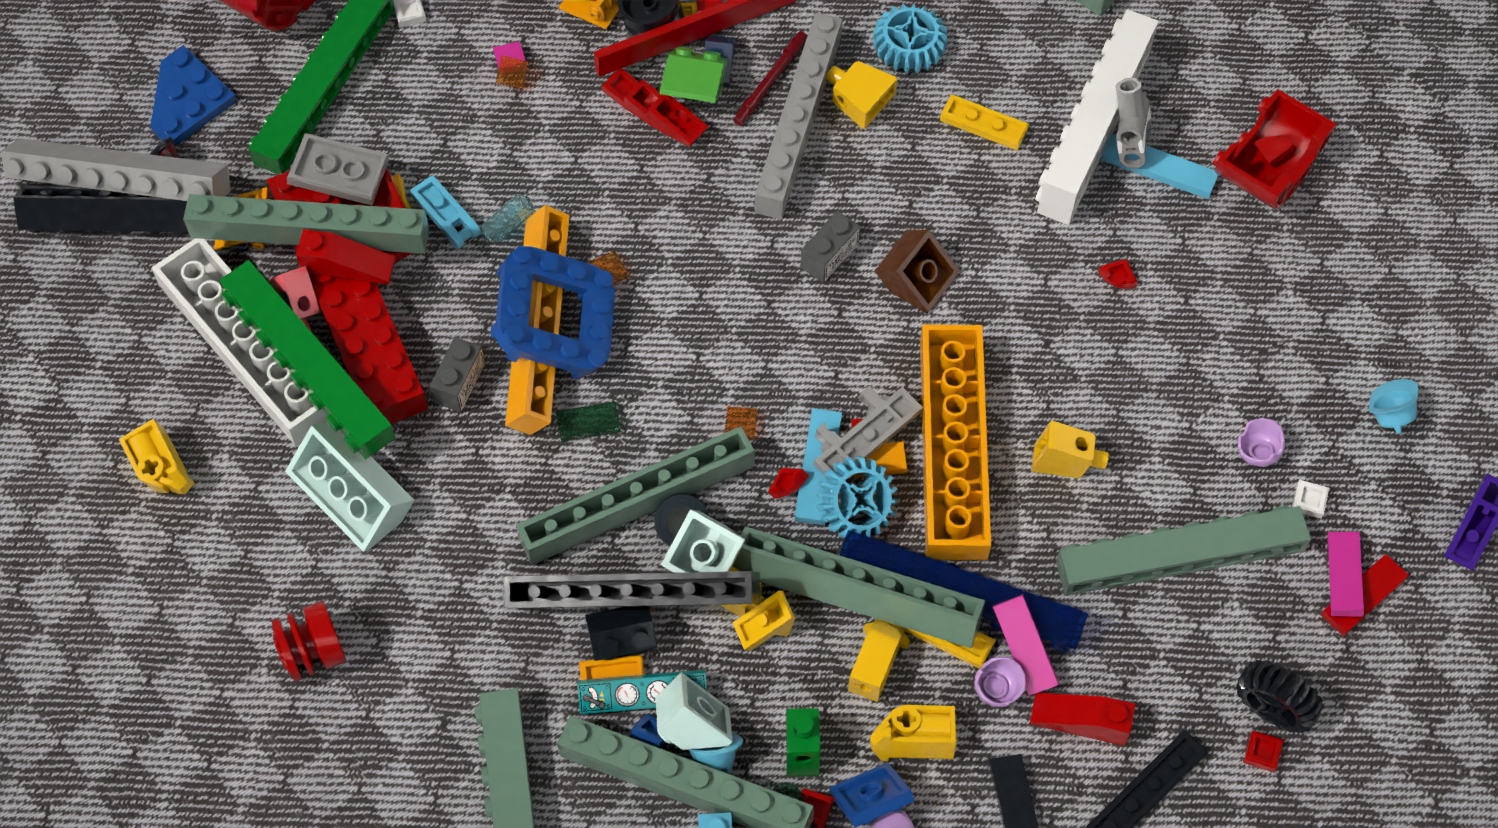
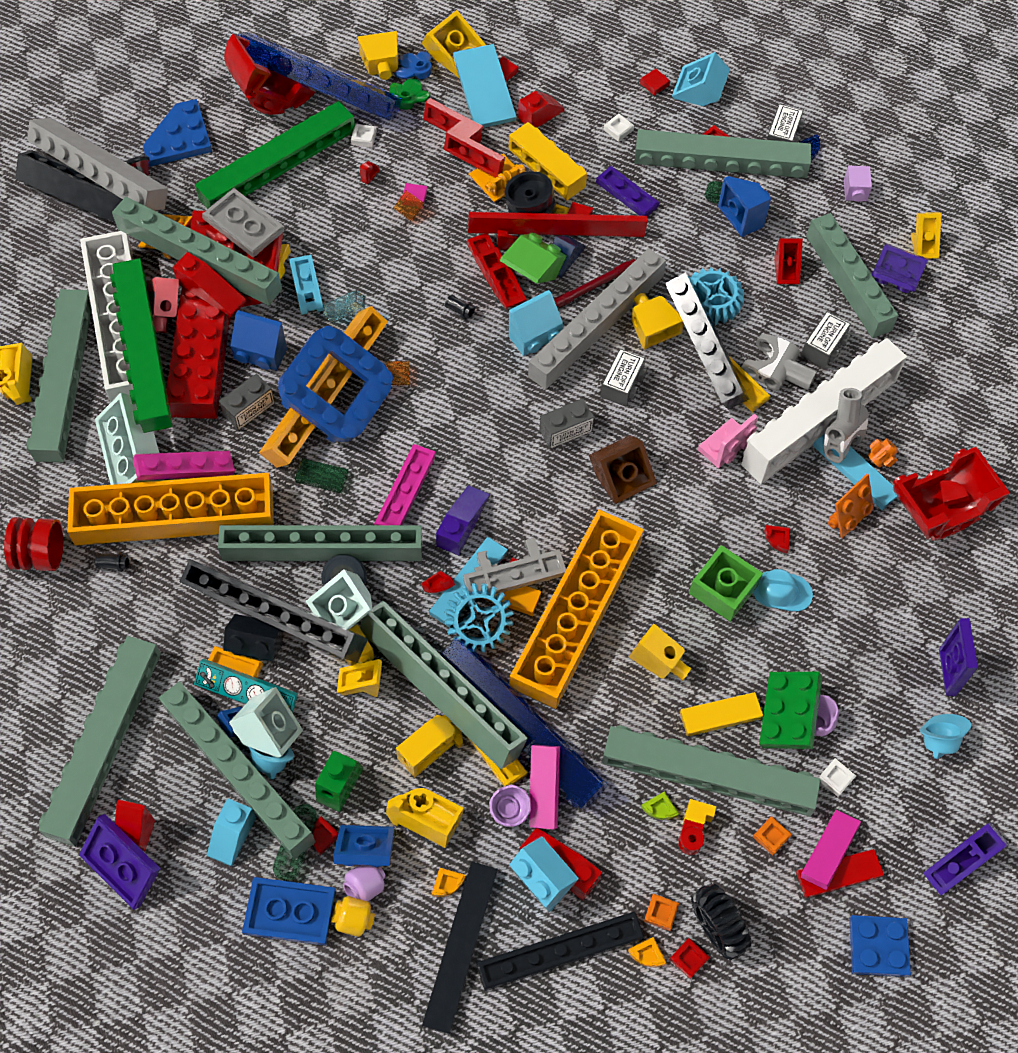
camera: 25 degrees right, 0 degrees up
clear orange tile [725,406,757,440] -> none
none -> sand green brick [27,289,92,463]
none -> light orange brick [67,473,274,546]
none -> black pin [95,552,130,572]
none -> dark pink plate [133,451,235,480]
none -> blue slope [230,310,287,371]
none -> red tile [359,161,380,184]
none -> dark pink plate [374,444,436,525]
none -> light orange tile [432,868,466,897]
none -> dark purple slope [436,485,490,556]
none -> black pin [445,294,475,319]
none -> red tile [497,230,518,250]
none -> medium azure slope [509,290,563,356]
none -> medium azure slope [509,837,579,913]
none -> brick [600,349,647,407]
none -> light orange tile [628,937,666,967]
none -> lime tile [641,792,679,820]
none -> orange tile [644,894,679,931]
none -> brick [665,272,749,410]
none -> leg [678,799,716,855]
none -> yellow tile [680,692,763,737]
none -> bright green brick [689,545,763,622]
none -> bright pink bracket [698,414,758,469]
none -> light grey connector [741,334,817,390]
none -> medium azure piece [753,569,813,611]
none -> orange tile [753,816,792,856]
none -> green plate [759,671,822,749]
none -> brick [801,311,851,369]
none -> orange hinge [828,474,874,538]
none -> blue plate [849,915,911,977]
none -> orange gear [868,438,899,468]
none -> dark purple tile [939,618,978,696]

